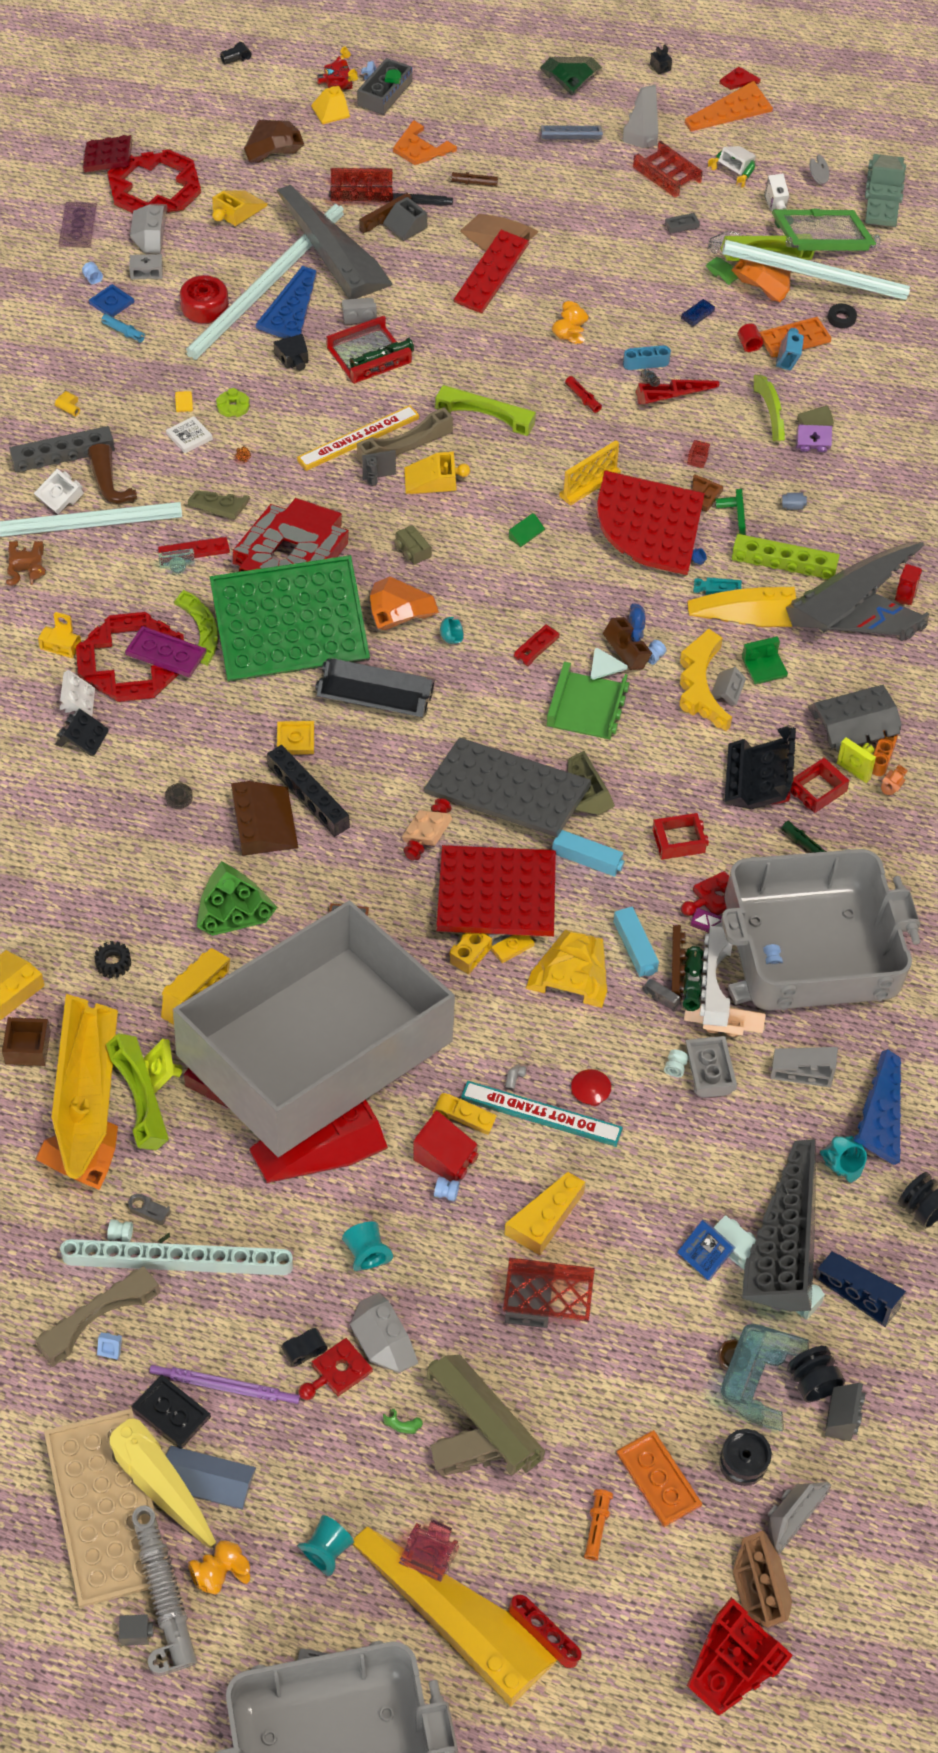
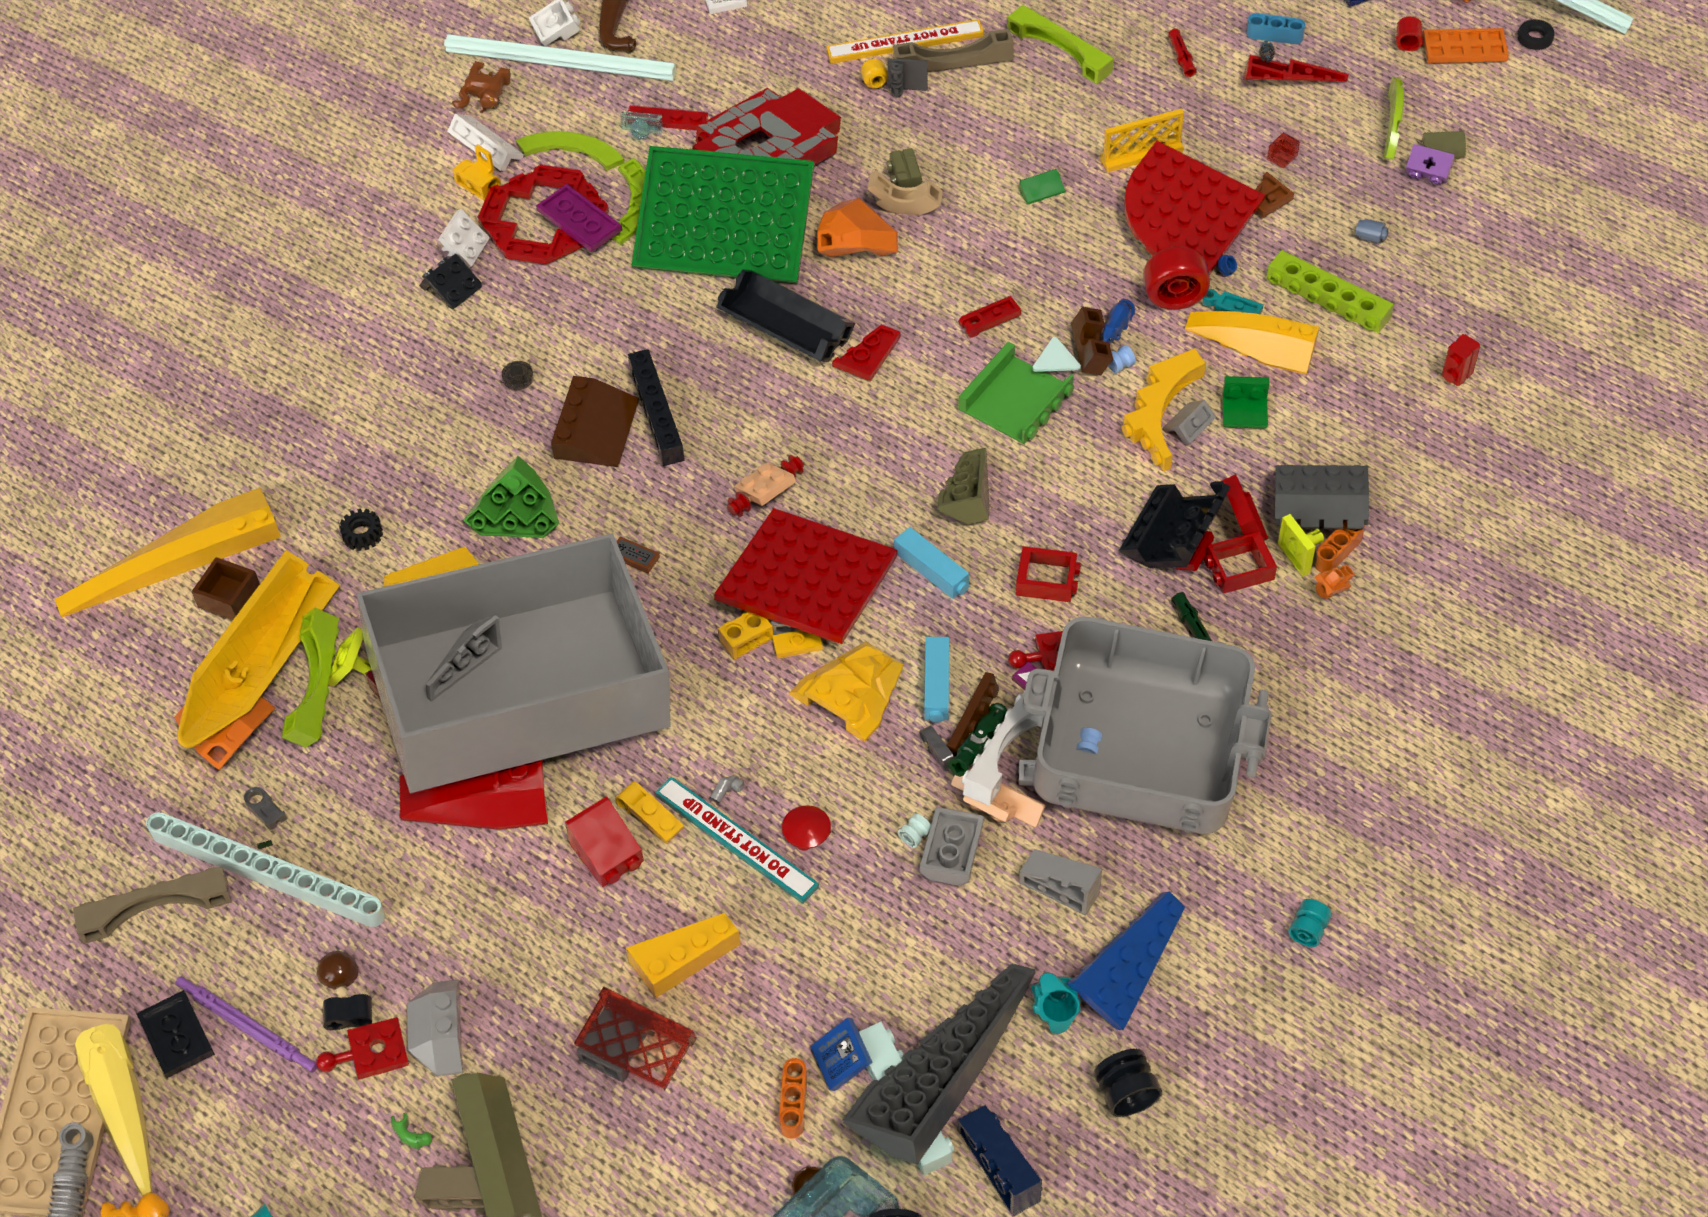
camera: 25 degrees right, 0 degrees up
light blue tile [97,1332,122,1360] -> none
light aqua wheel [107,1219,133,1242] -> none
sand blue slope [166,1446,256,1510] -> none
olive wing [188,490,250,520] -> none
clear orange plate [235,446,251,463] -> none
yellow plate [277,721,314,755] -> none
teal hat [342,1221,393,1271] -> none
yellow slope [404,451,471,494] -> none
dark grey plate [424,737,591,837] -> none
light blue wheel [434,1177,460,1202] -> none
teal hair [440,617,464,644] -> none
green piece [716,489,746,535] -> none
dark azure torso [776,328,804,370] -> none
dark grey wedge [786,542,924,629] -> none
dark grey piece [819,589,929,641] -> none
none -> reddish brown hair [317,950,359,989]
none -> light grey wedge [426,615,502,702]
none -> white fence [447,114,524,171]
none -> lime tile [516,131,625,171]
none -> orange beam [779,1058,808,1139]
none -> red wing [832,324,901,381]
none -> yellow head [860,58,888,89]
none -> tan arch [867,170,943,215]
none -> red wheel [1143,246,1210,310]
none -> red container [1221,474,1269,541]

